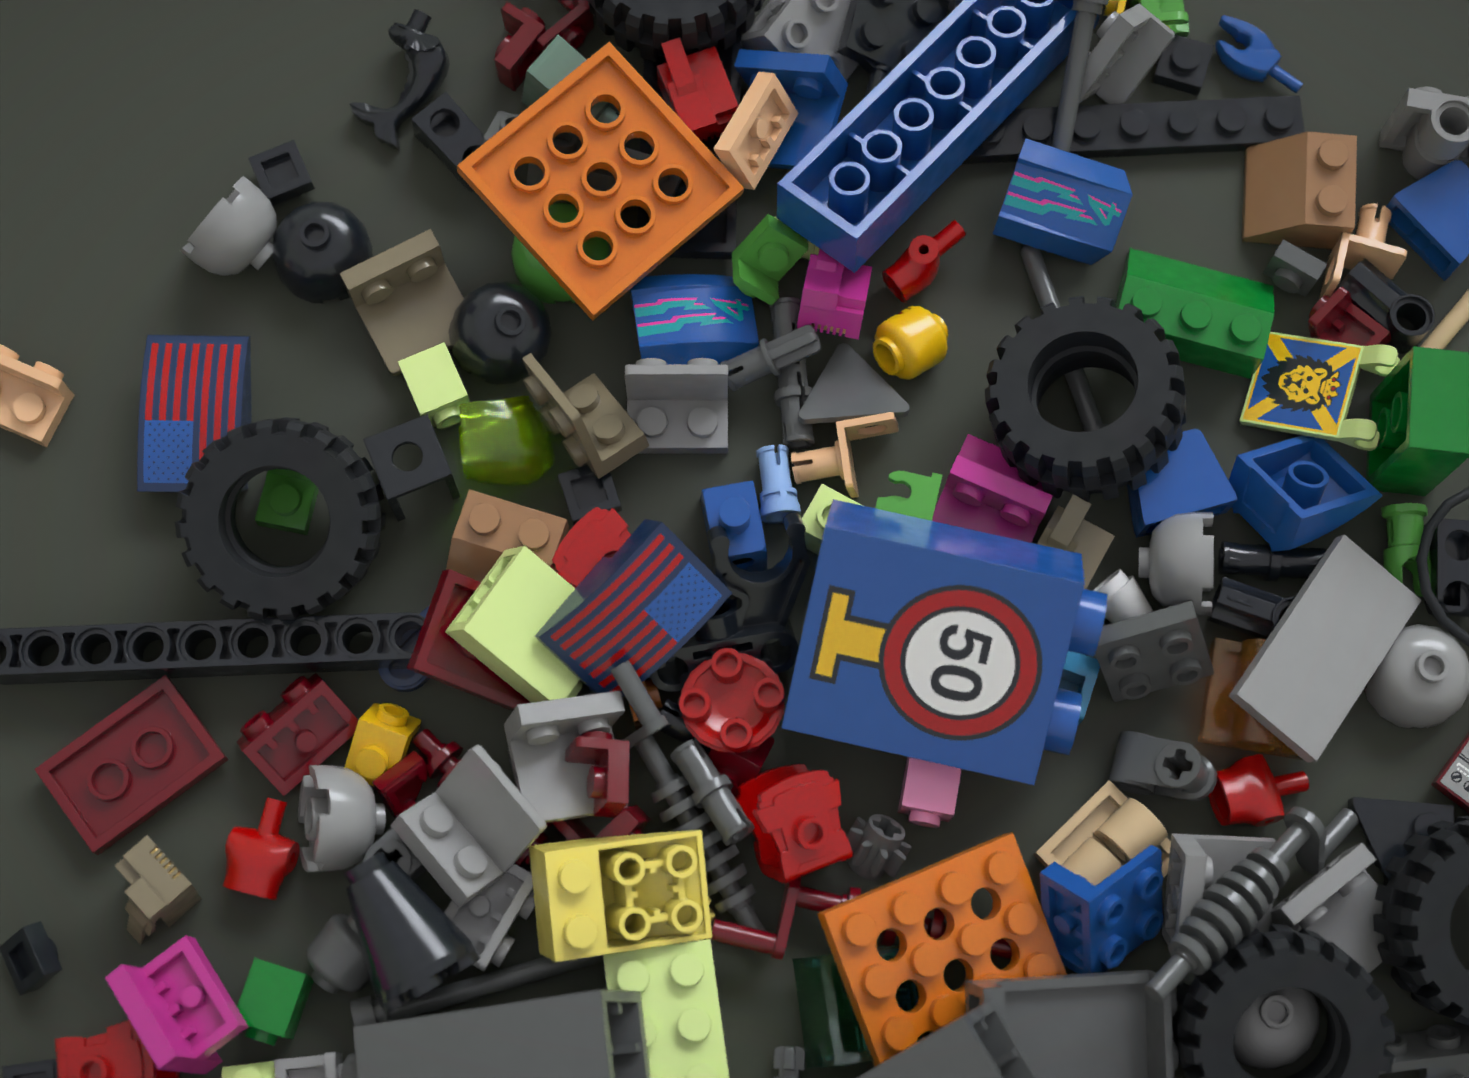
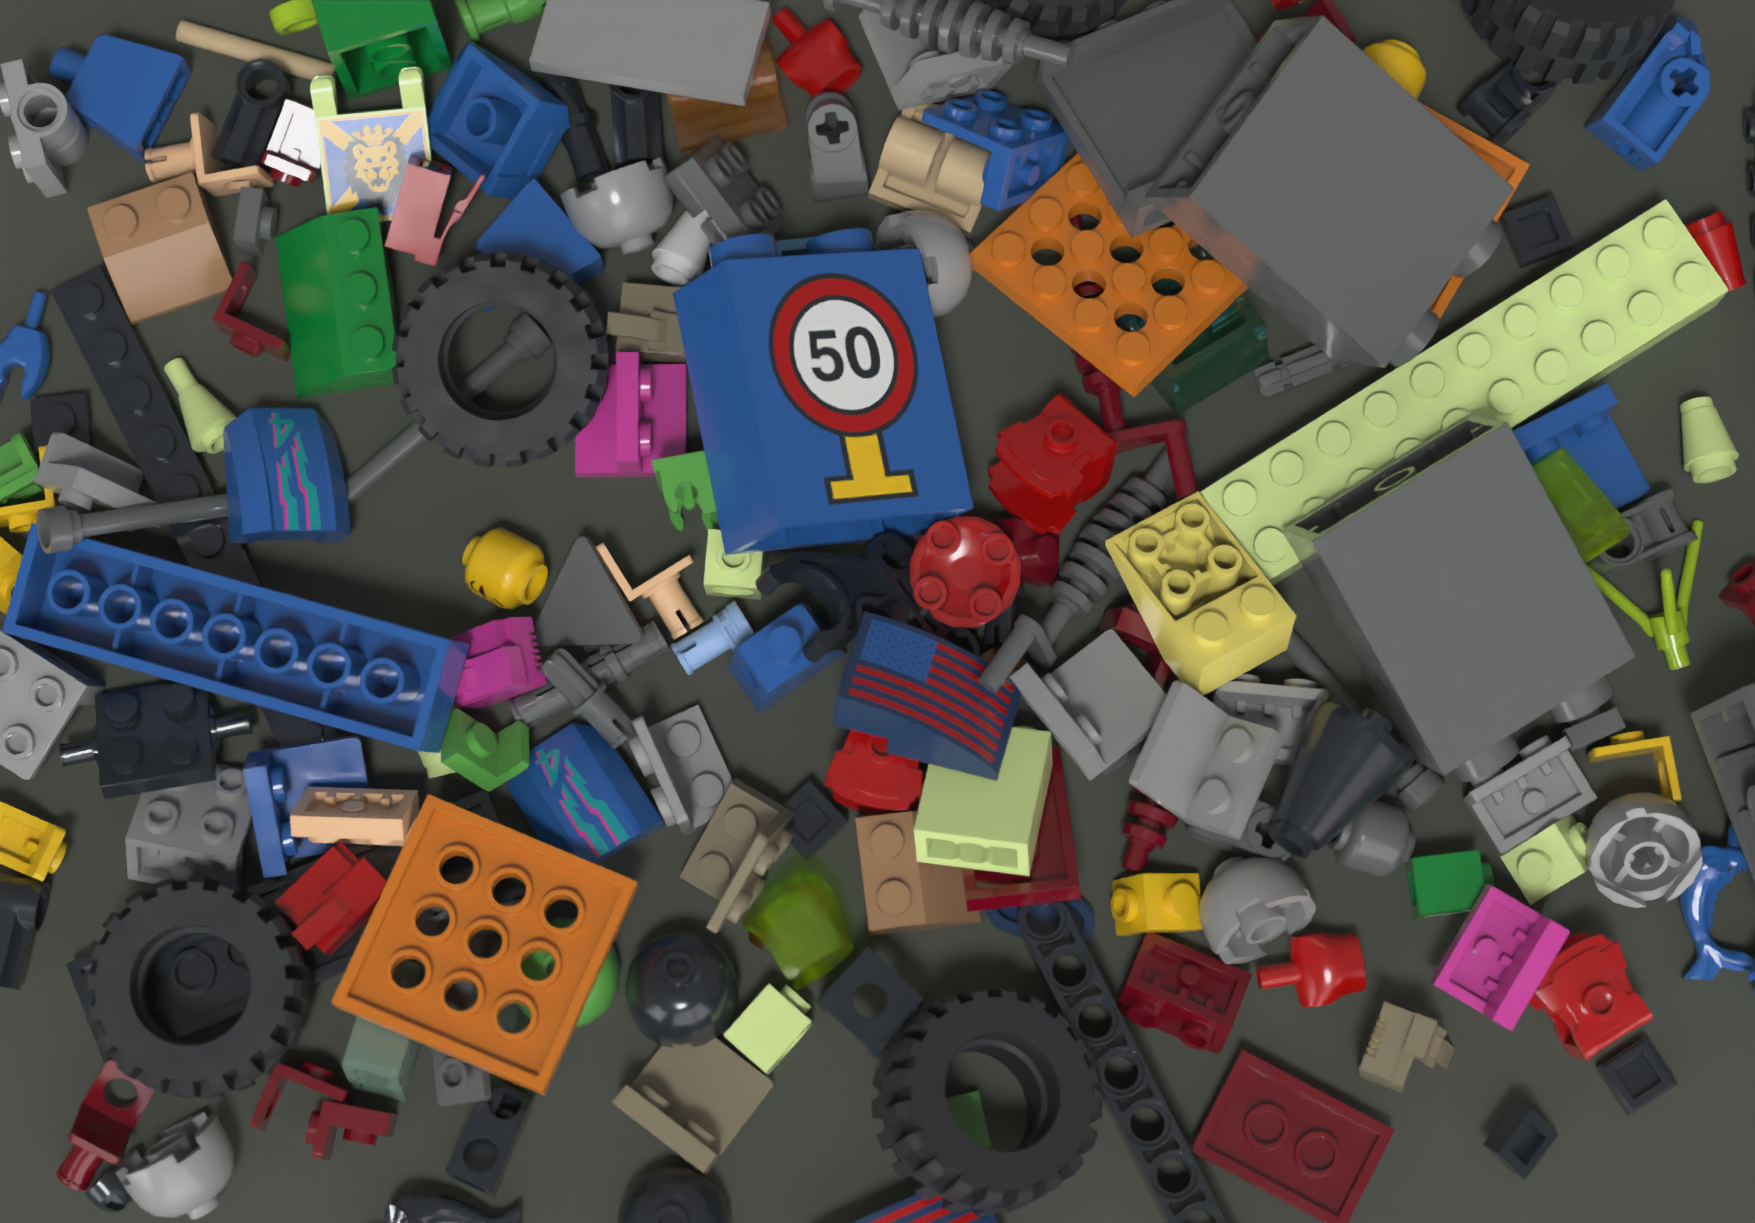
camera: 110 degrees left, 5 degrees up
dark red tile [372,750,428,819] -> none
dark red bracket [565,731,630,818] -> none
dark grey pin [670,739,755,845] -> none
dark grey gear [847,814,911,881] -> none
red piece [882,220,966,303] -> none
bright pink brick [898,757,962,828] -> none
none -> yellowish green cone [164,358,237,454]
none -> dark red bracket [212,261,291,362]
none -> piece [385,155,486,266]
none -> light grey cylinder [874,210,974,318]

